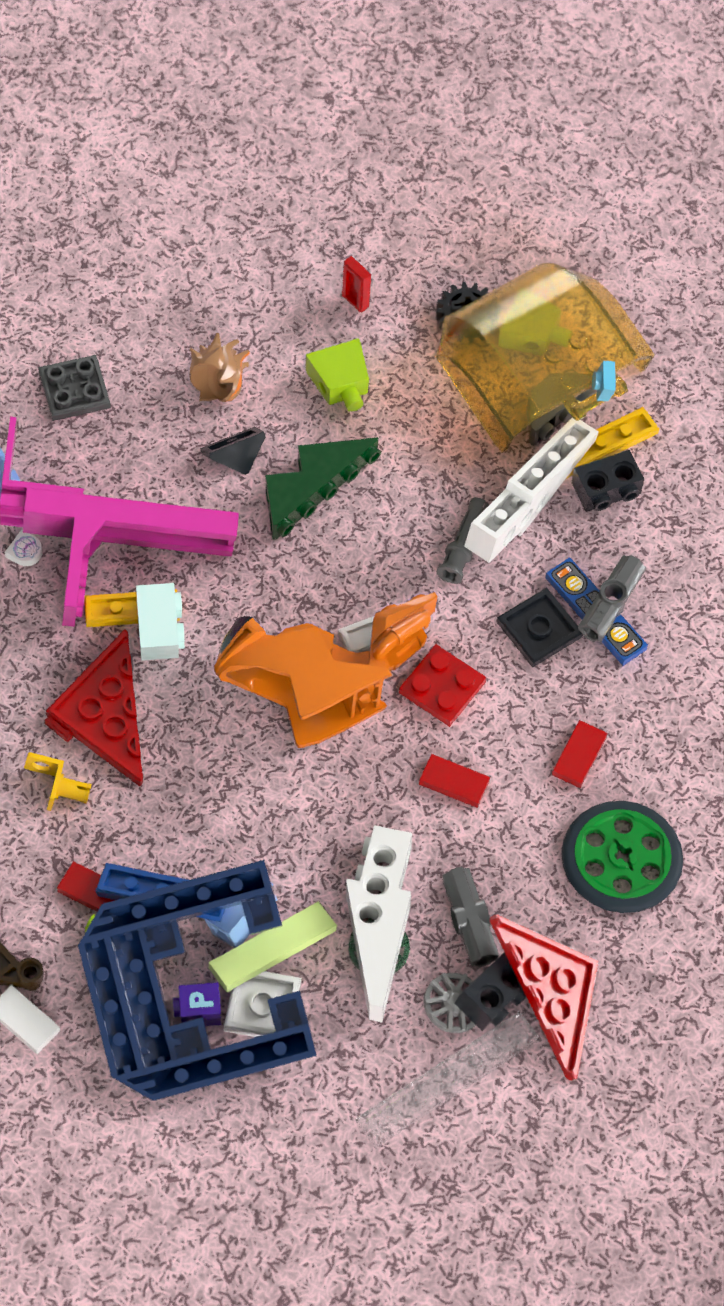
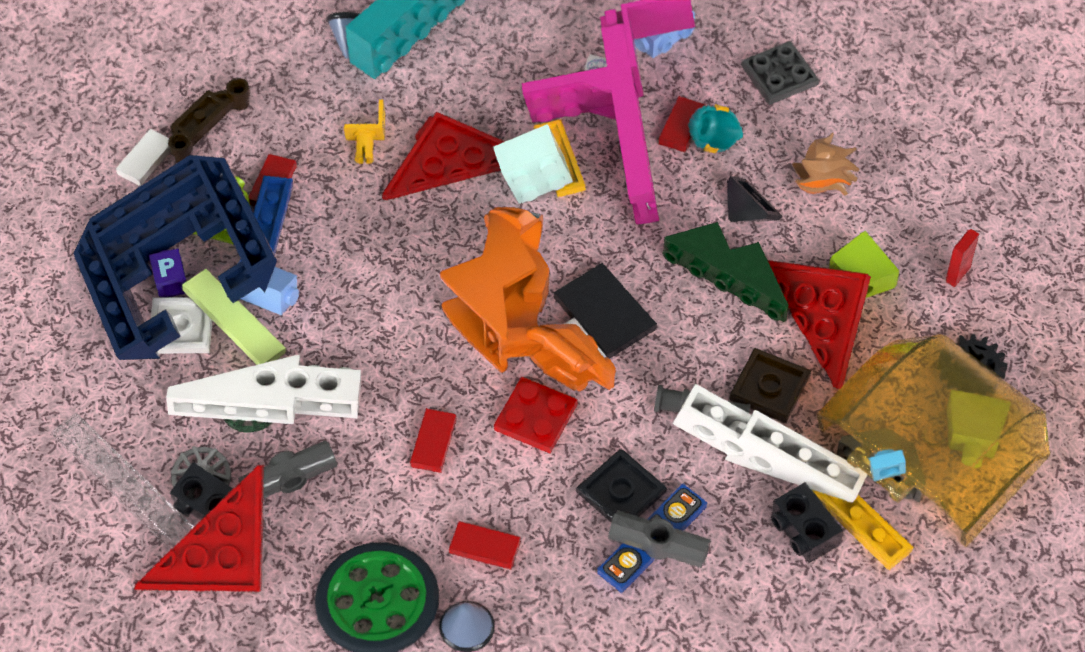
camera: 85 degrees right, 5 degrees down
none -> sand blue hat [439,601,495,652]
none -> black tile [554,263,657,359]
none -> red tile [658,96,706,153]
none -> teal hair [688,104,743,153]
none -> dark brown tile [729,348,812,423]
none -> red tile [767,260,871,390]

